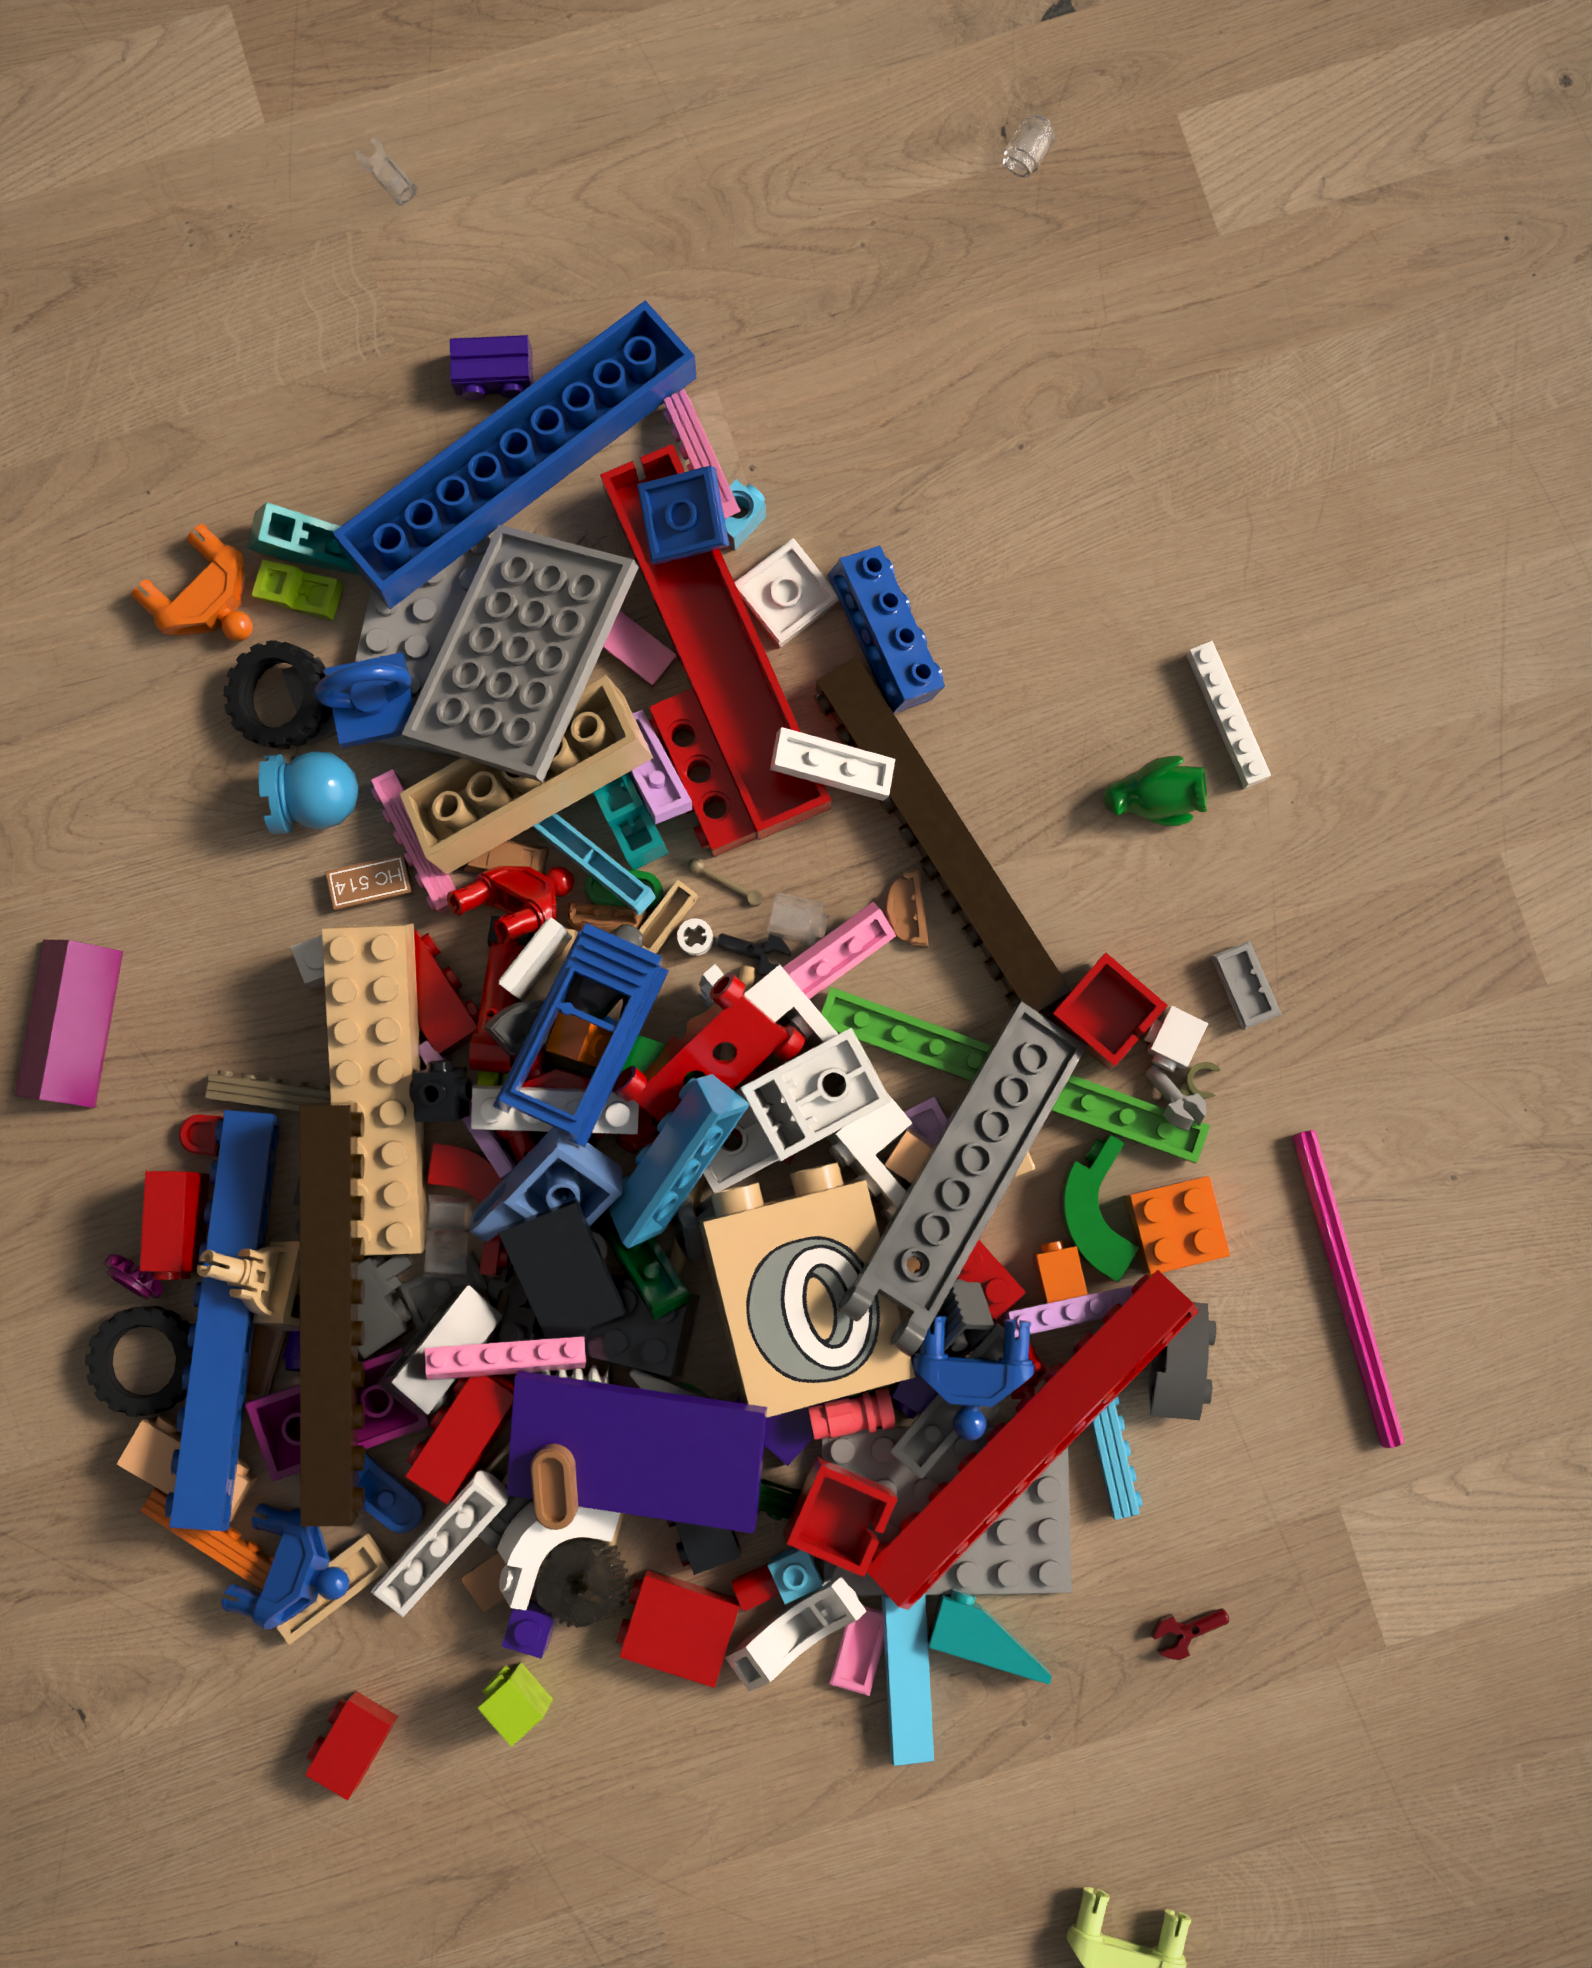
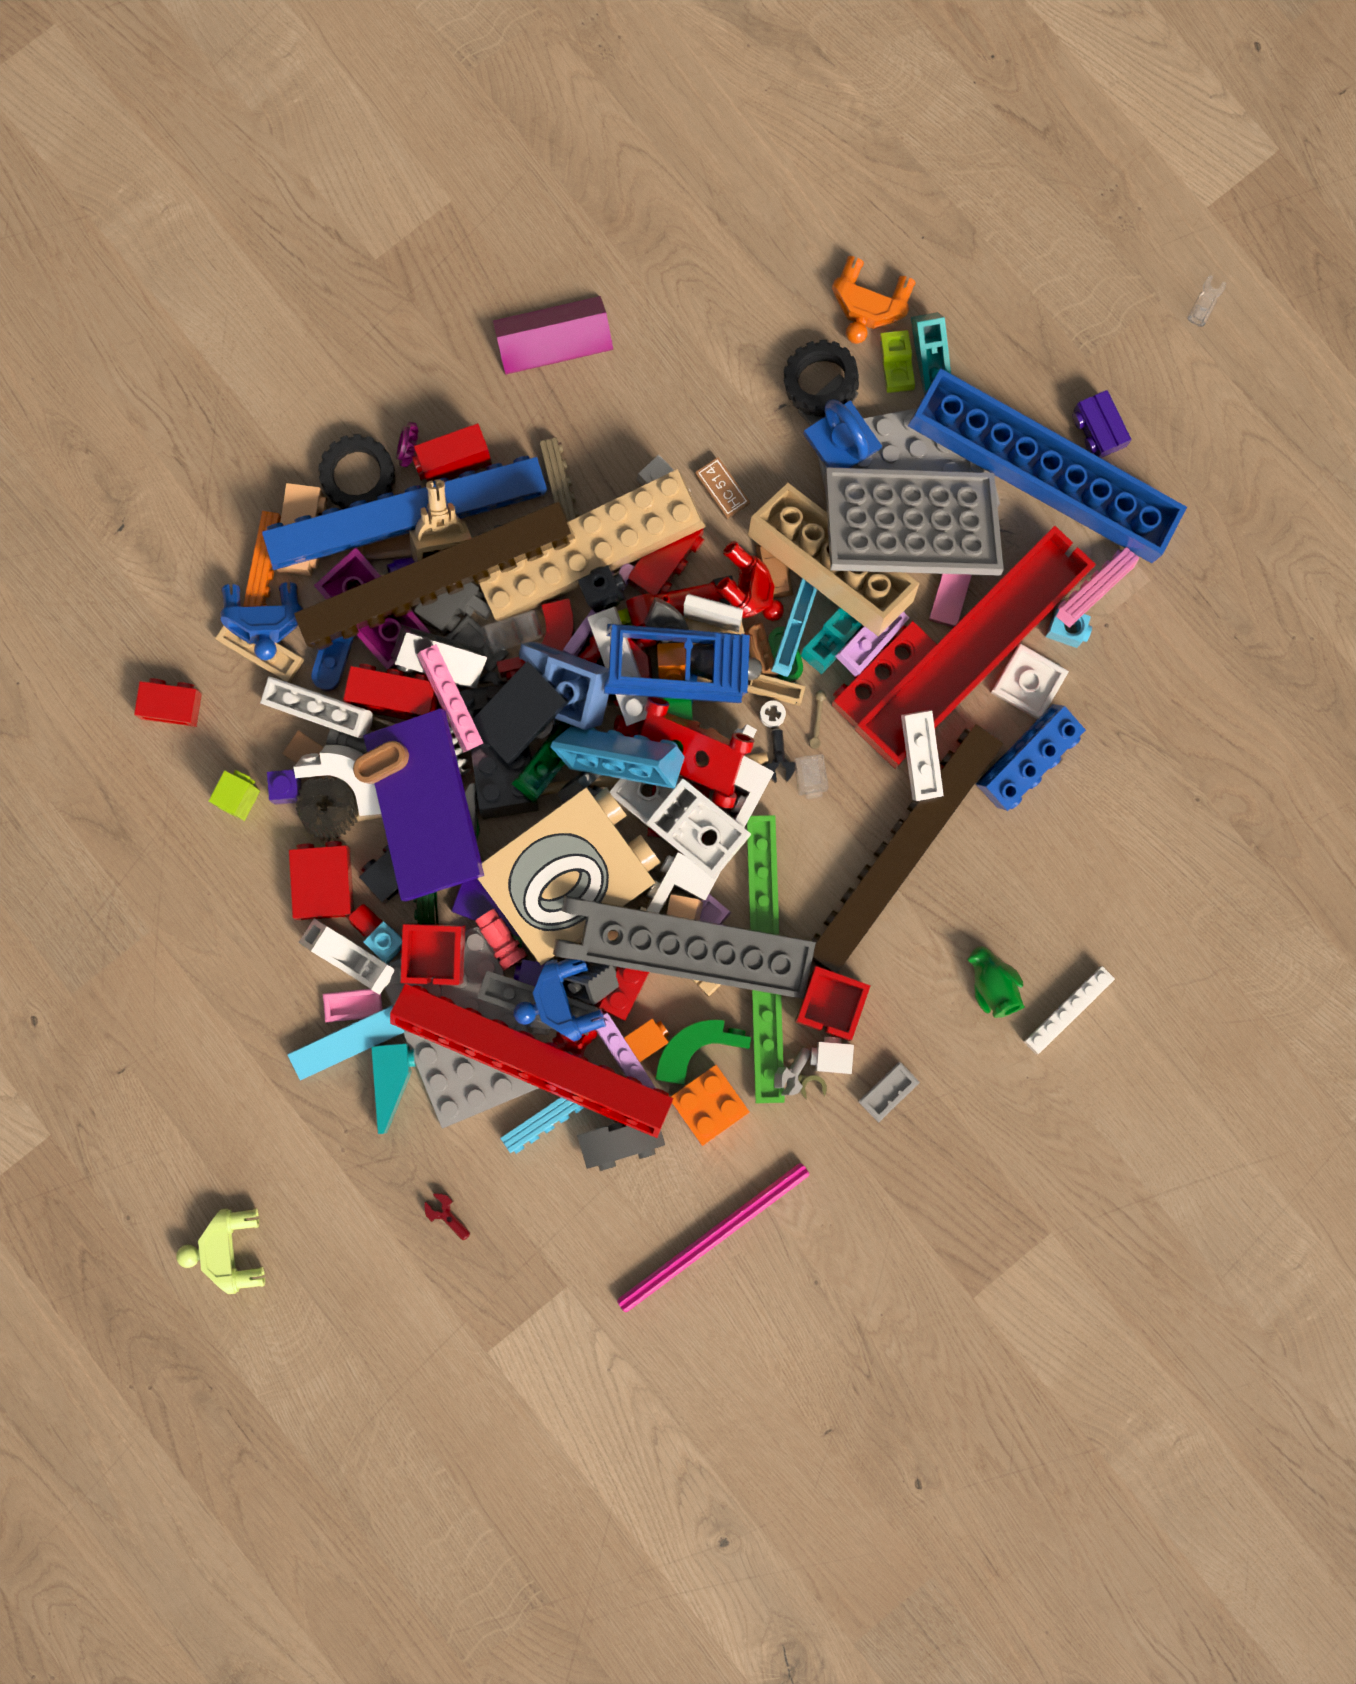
camera: 60 degrees right, 0 degrees up
red tile [179,1114,224,1156] -> none
dark azure tile [258,751,359,835] -> none
bright pink piece [371,769,456,914] -> none
blue tile [637,465,729,565] -> none
bright pink plate [782,902,896,999] -> none
medium nougat tile [884,868,929,948] -> none

